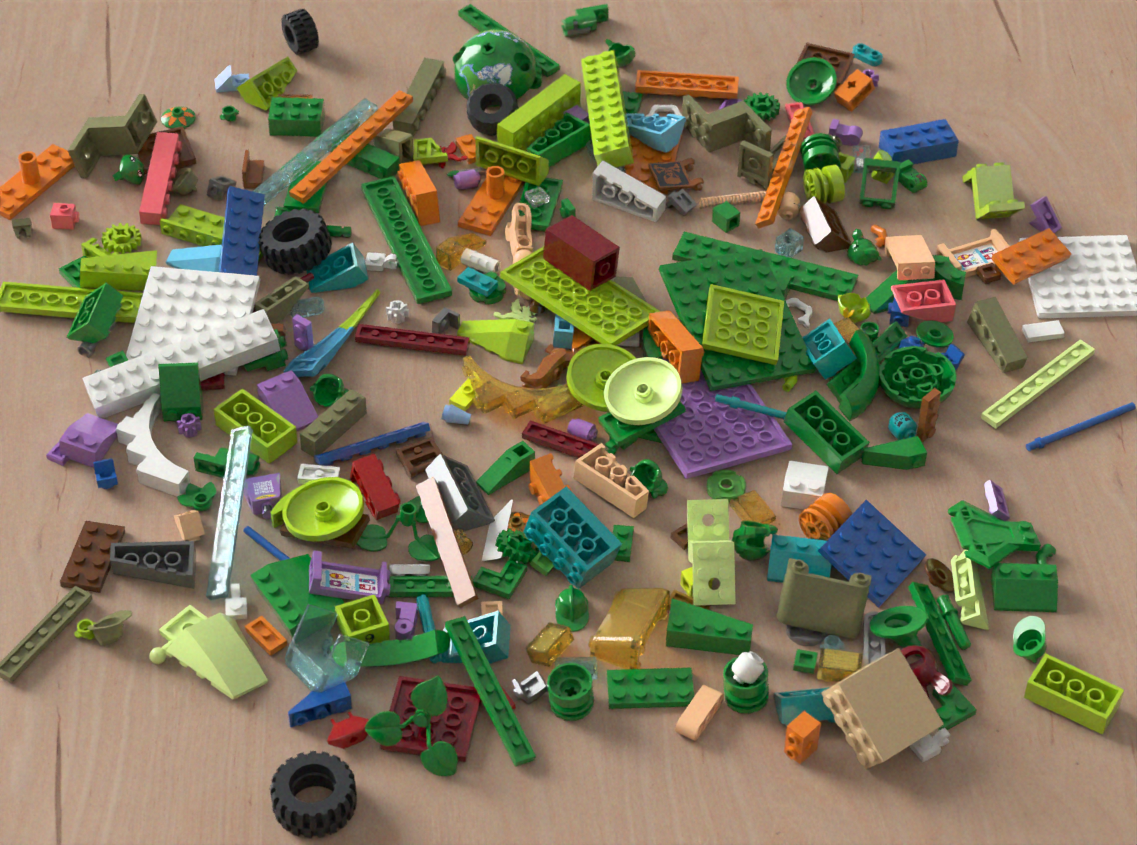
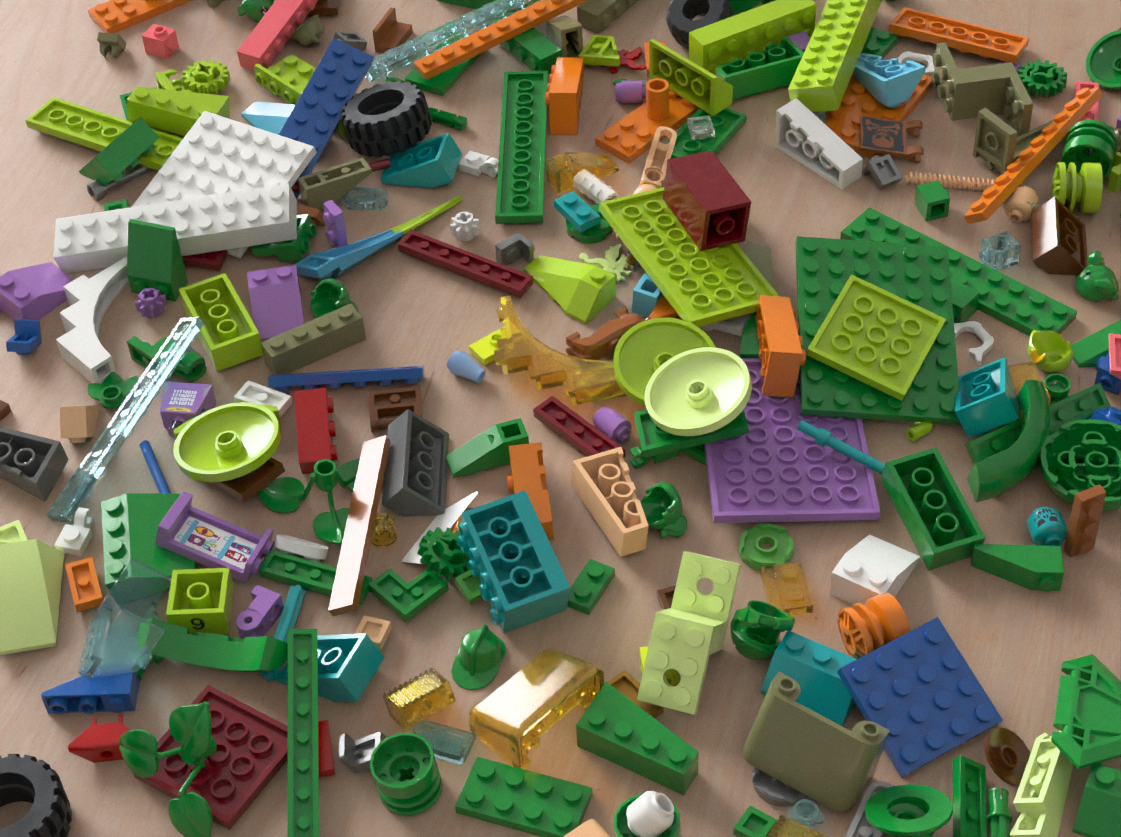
camera: 25 degrees right, 0 degrees up
green plate [560,198,576,219] -> none

